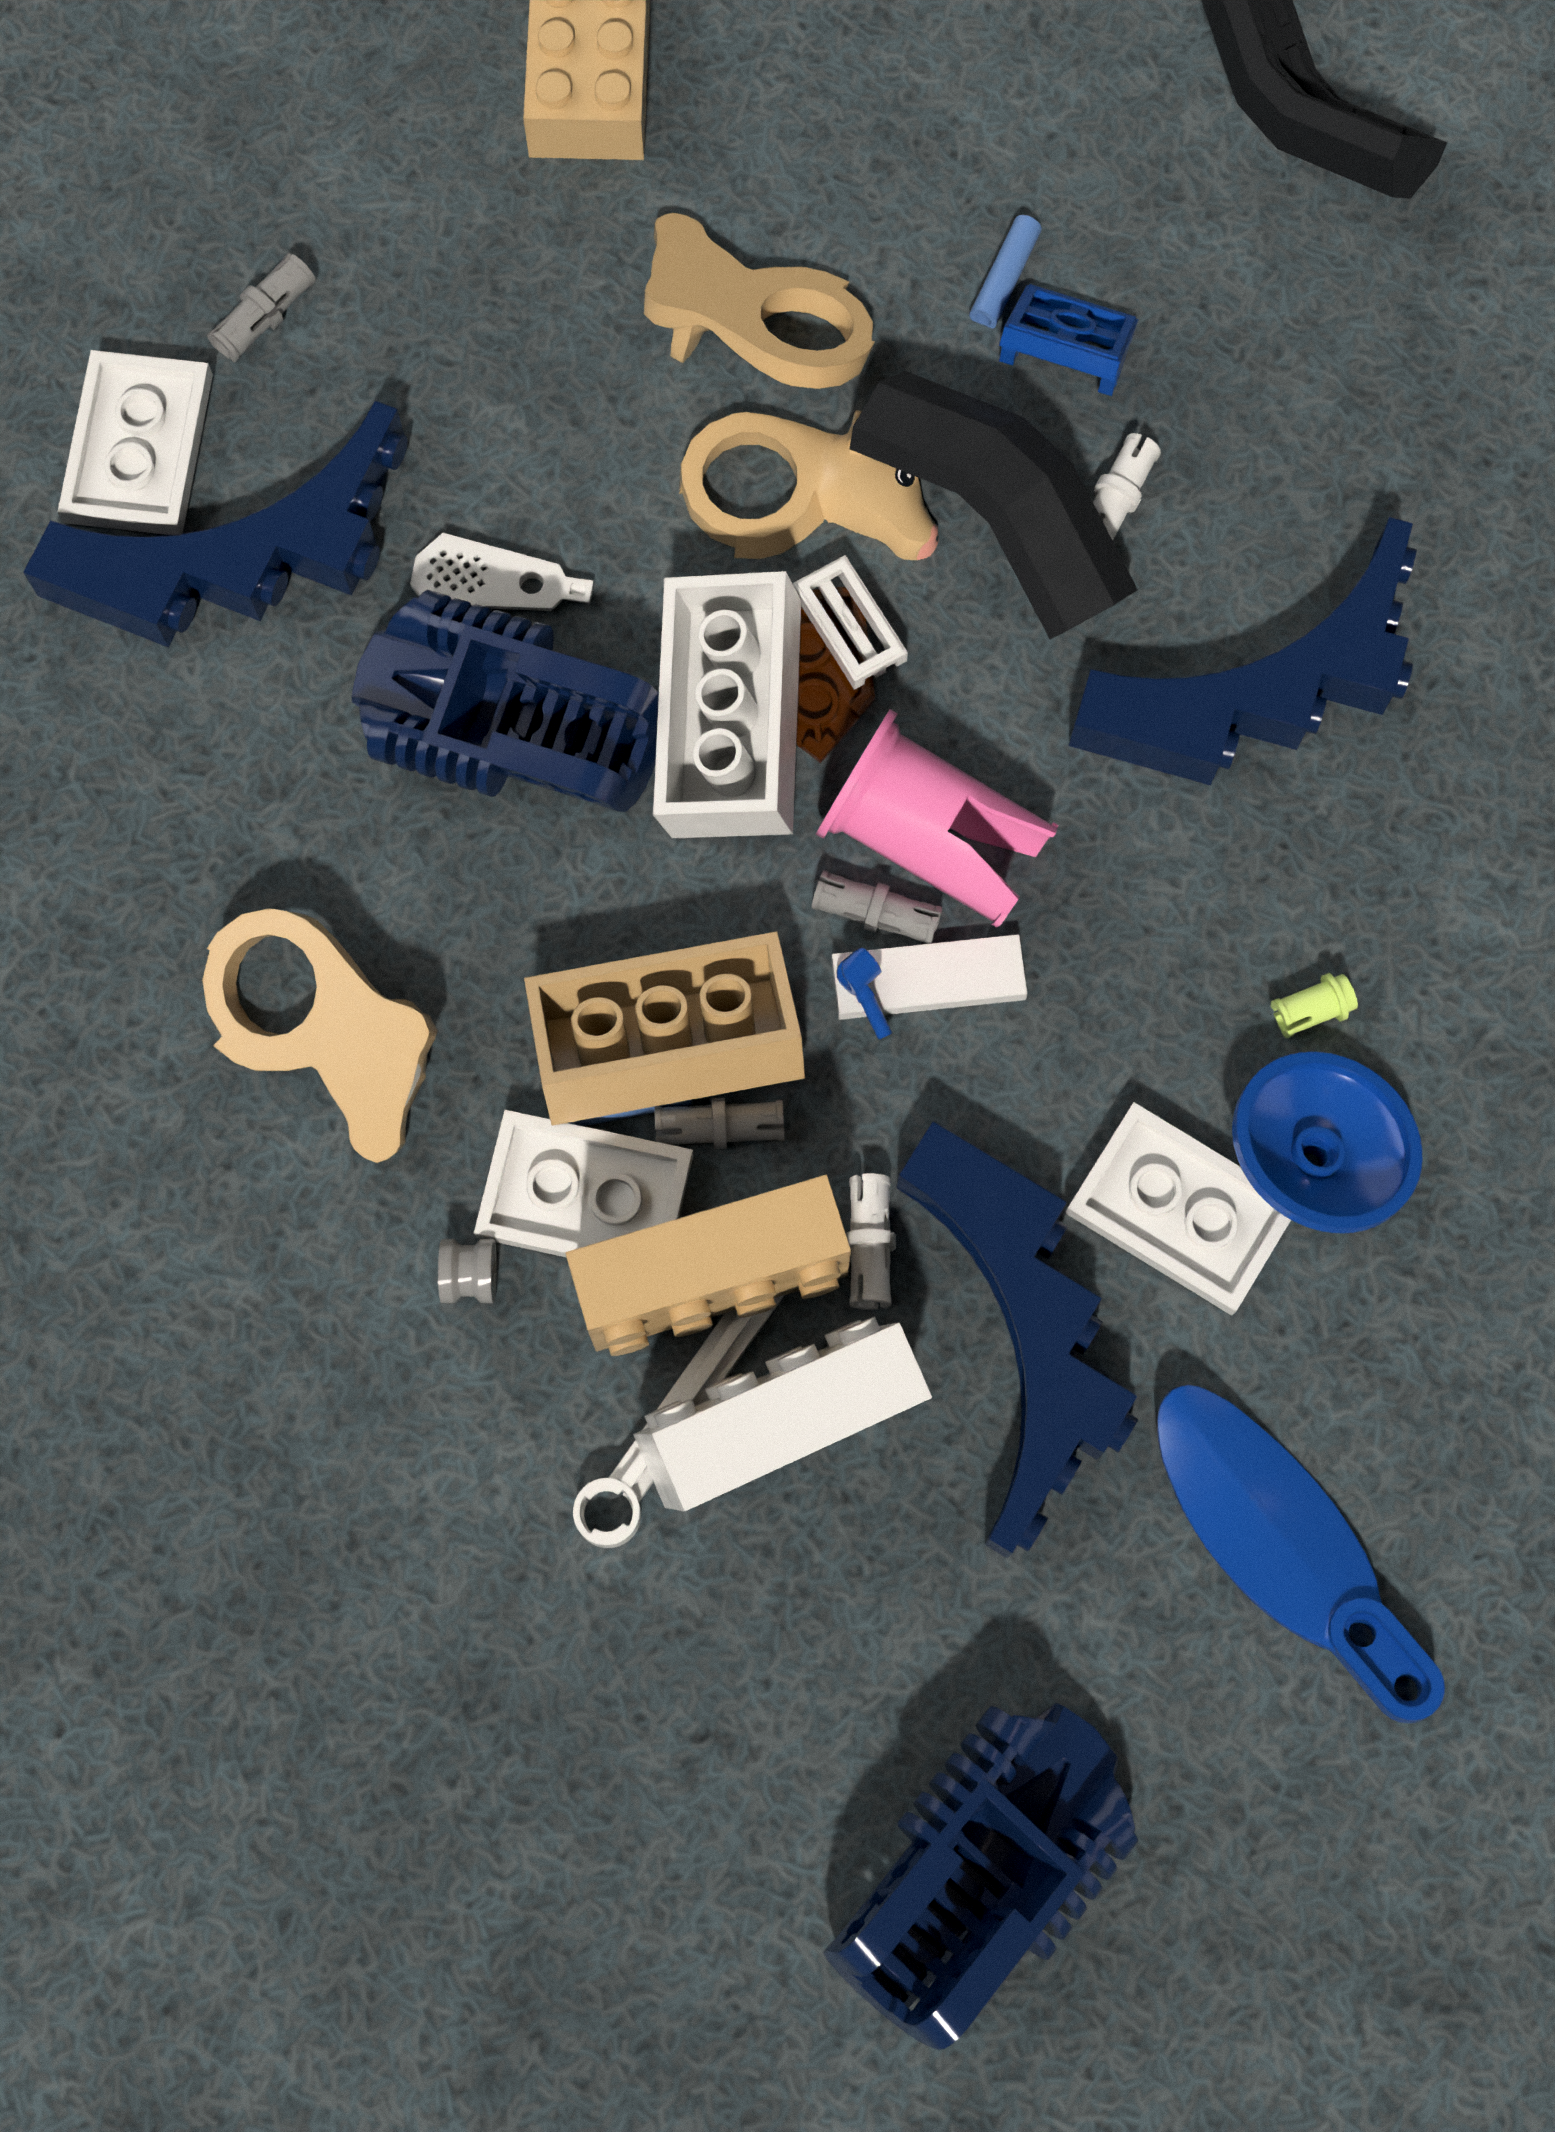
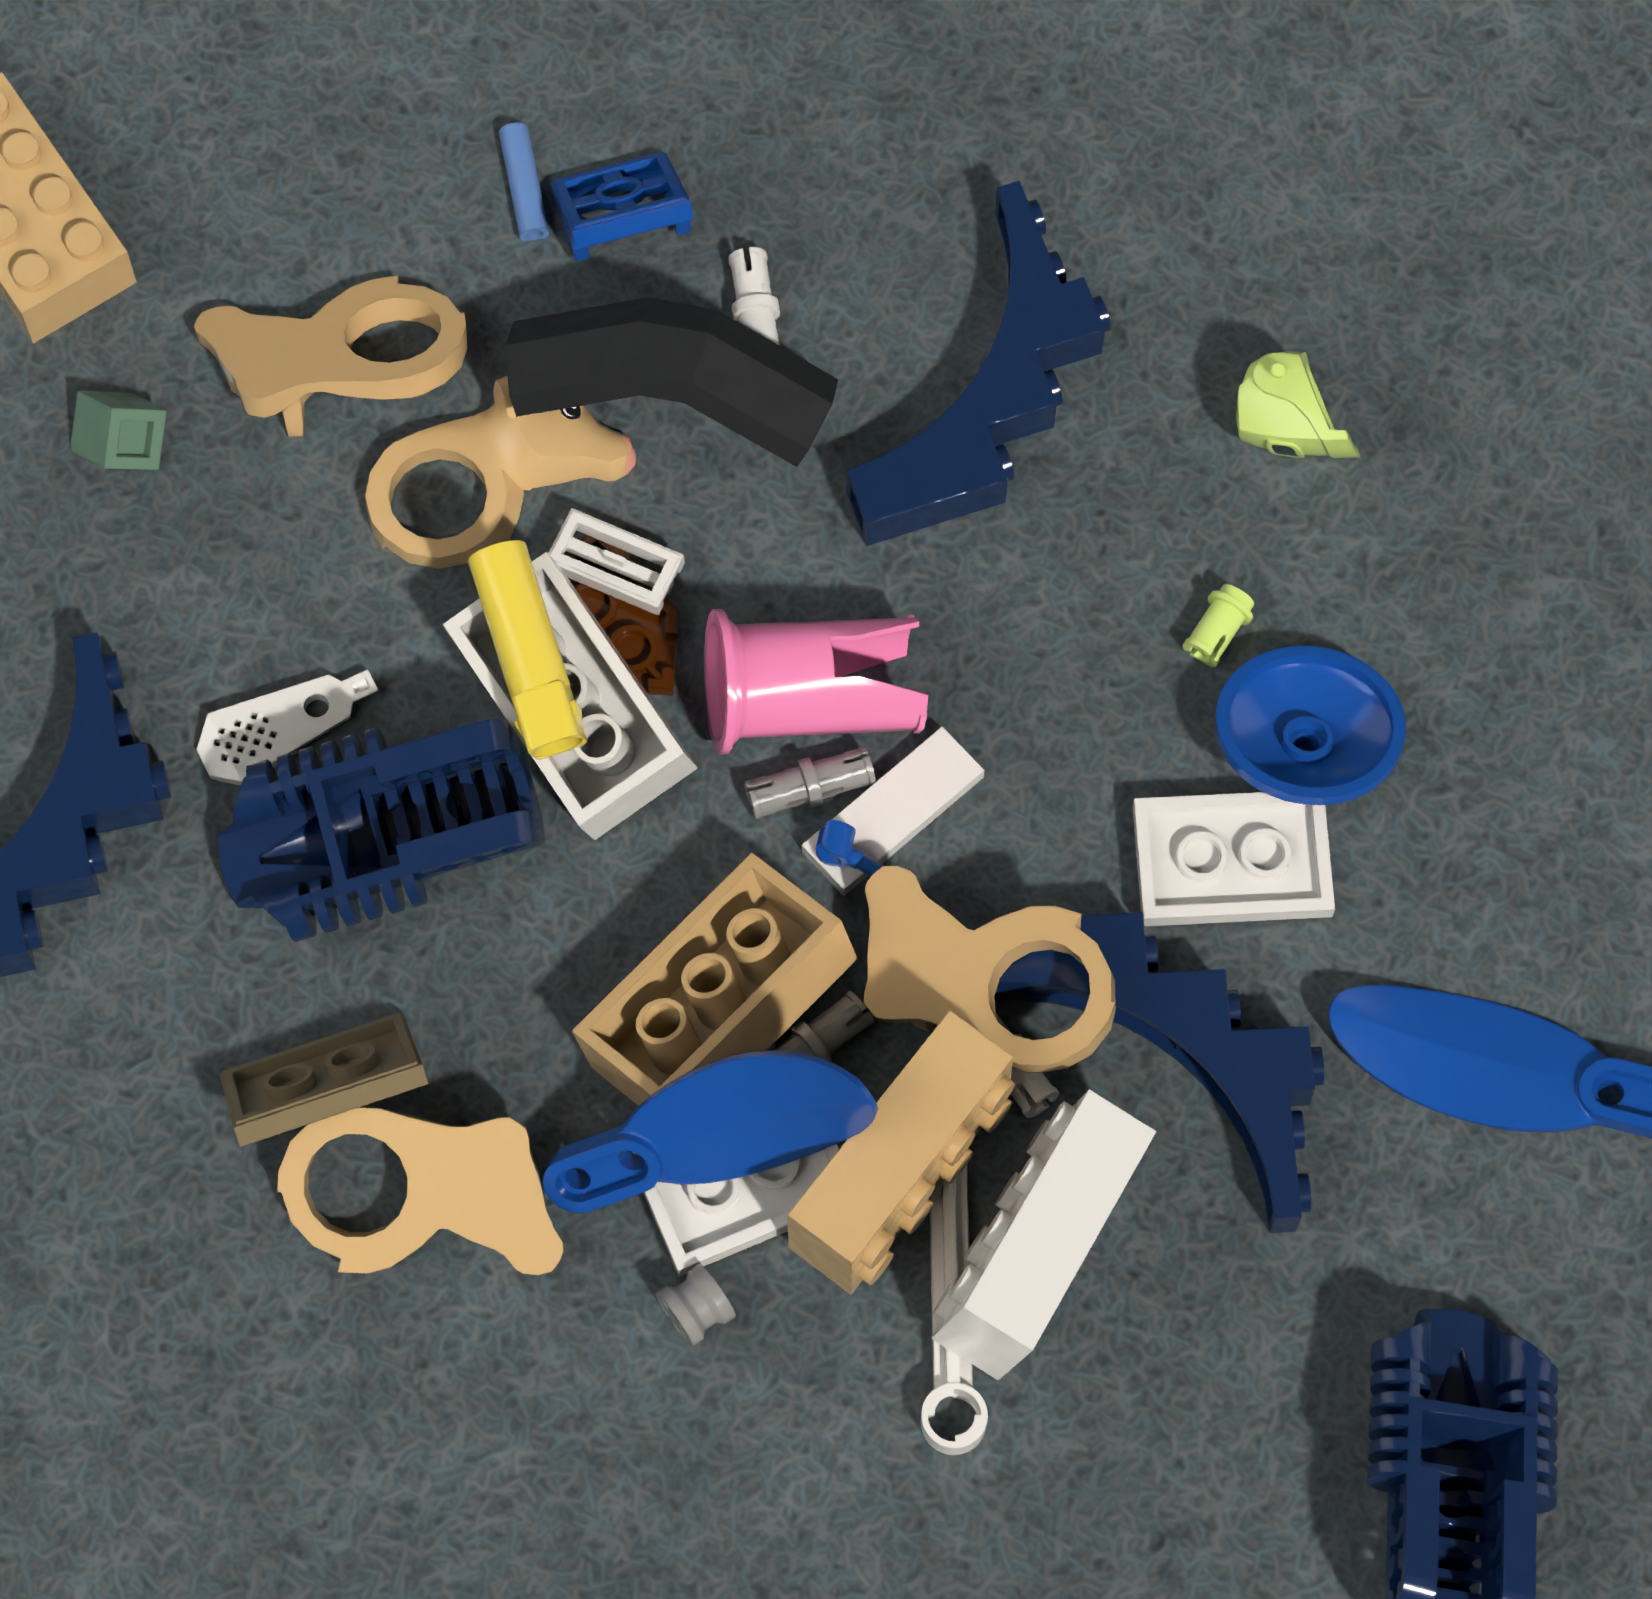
camera: 35 degrees left, 5 degrees down
none -> sand green panel [71,391,167,470]
none -> dark tan tile [219,1012,429,1147]
none -> light yellow piece [468,540,587,760]
none -> blue plant [543,1051,878,1213]
none -> tan animal [864,866,1116,1073]
none -> yellowish green helmet [1236,351,1360,458]

